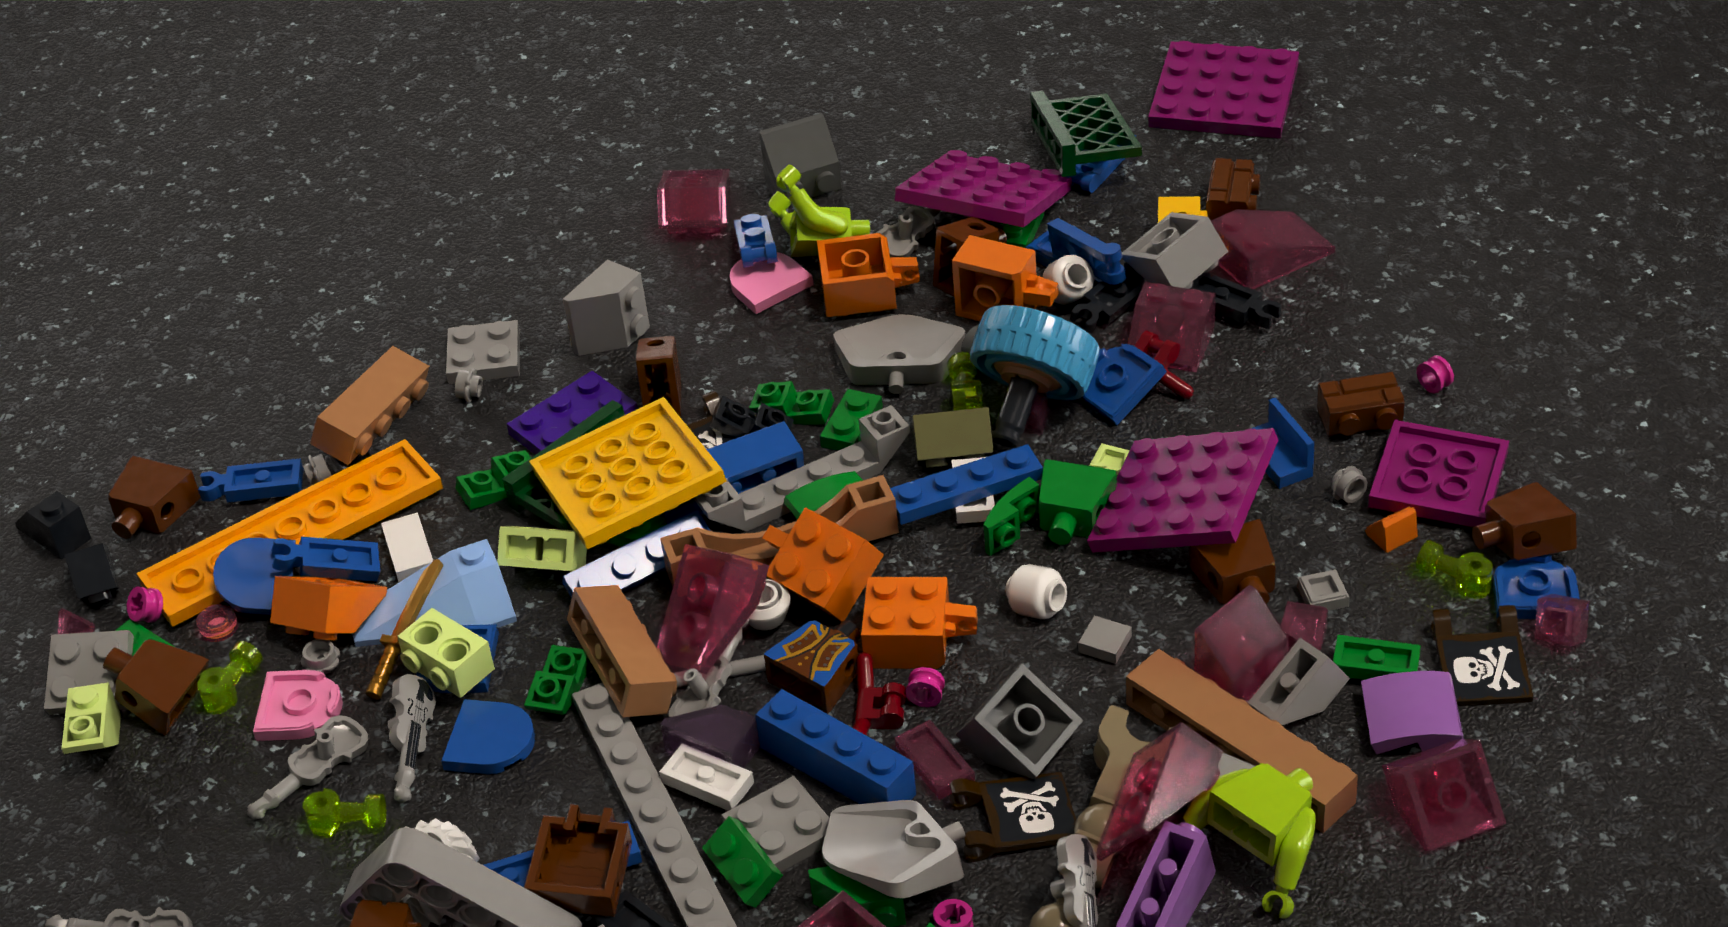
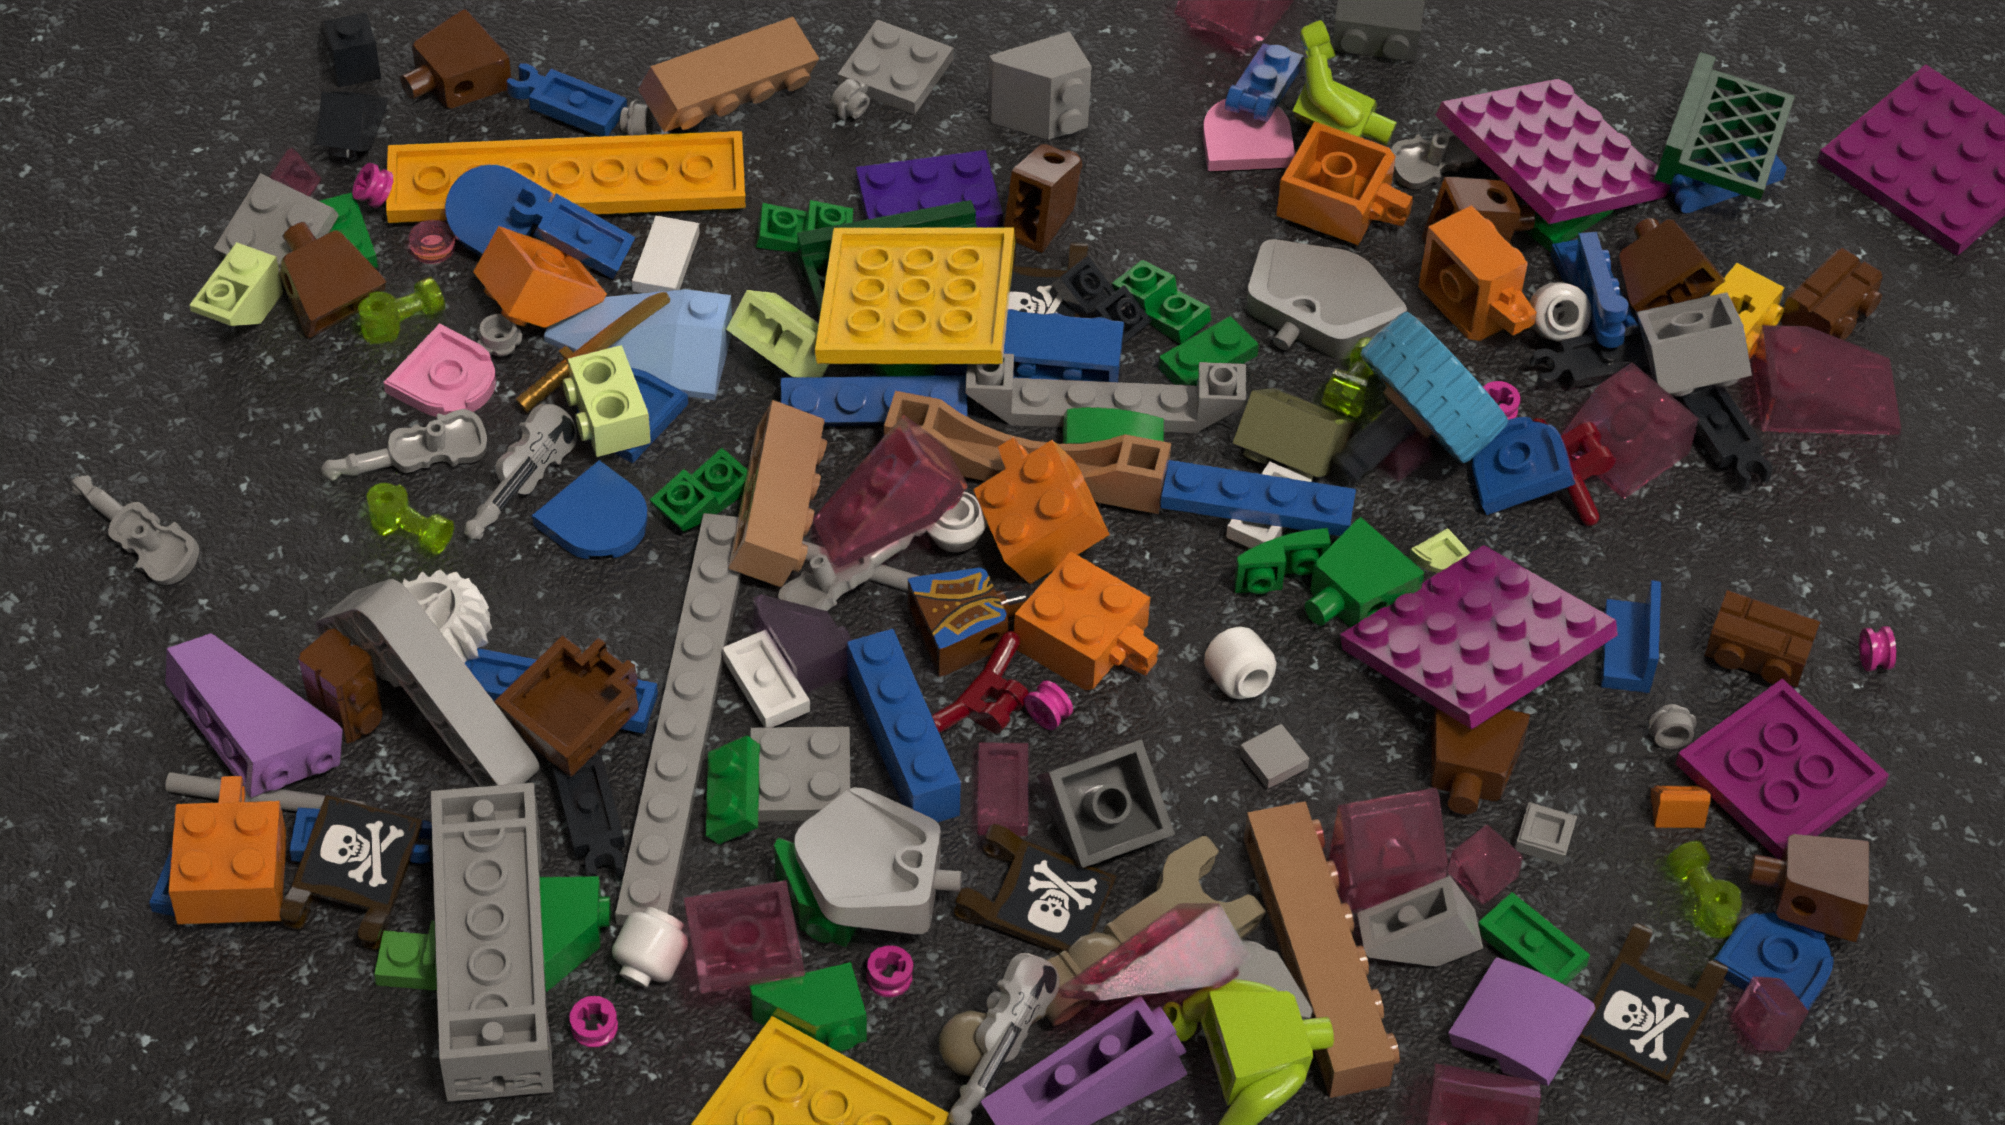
camera: 25 degrees right, 10 degrees up
none -> reddish brown torso [1619,218,1725,312]

